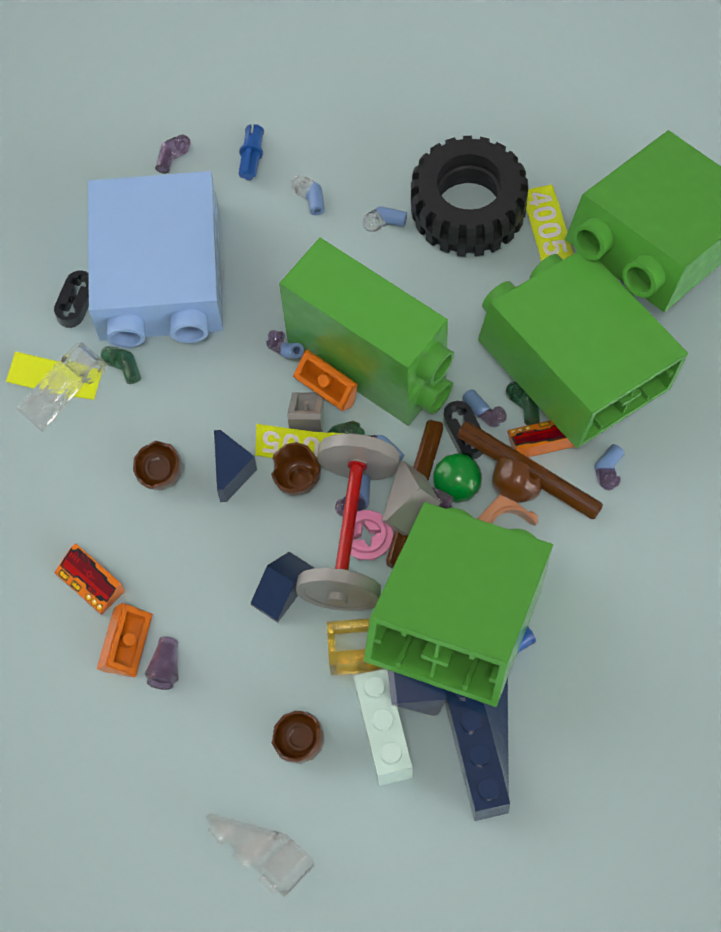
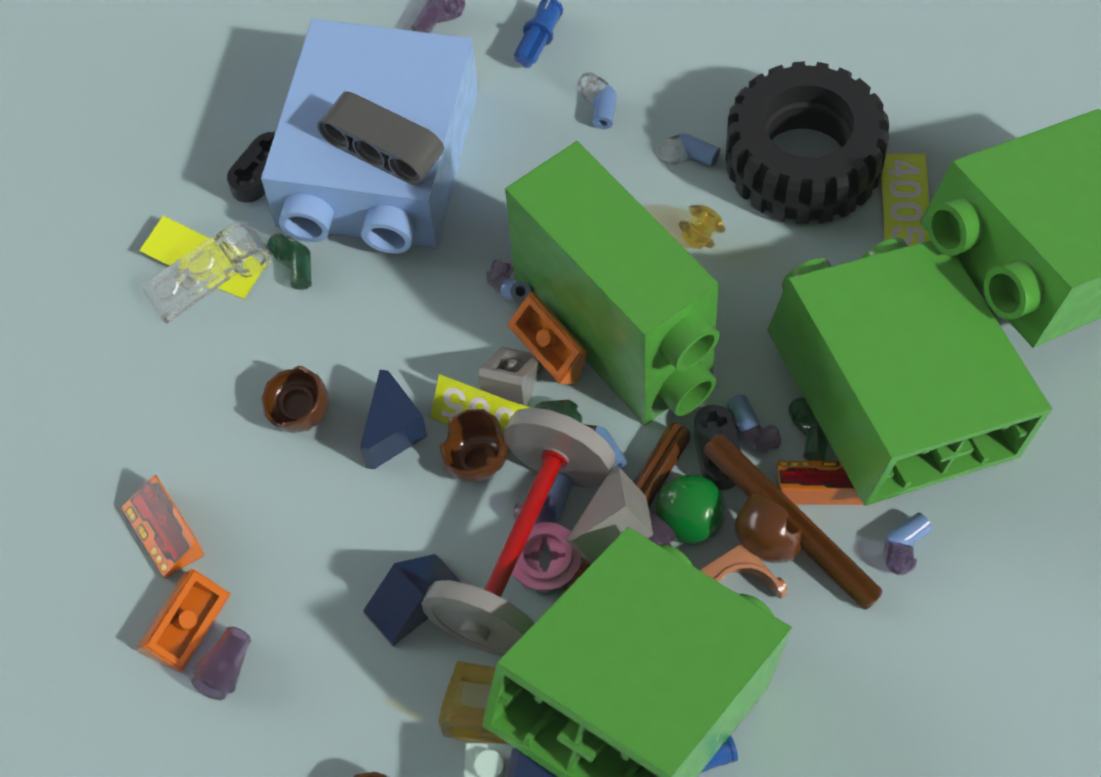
camera: 15 degrees right, 5 degrees down
none -> dark grey beam [317,91,445,185]
none -> clear yellow wheel [678,205,726,249]

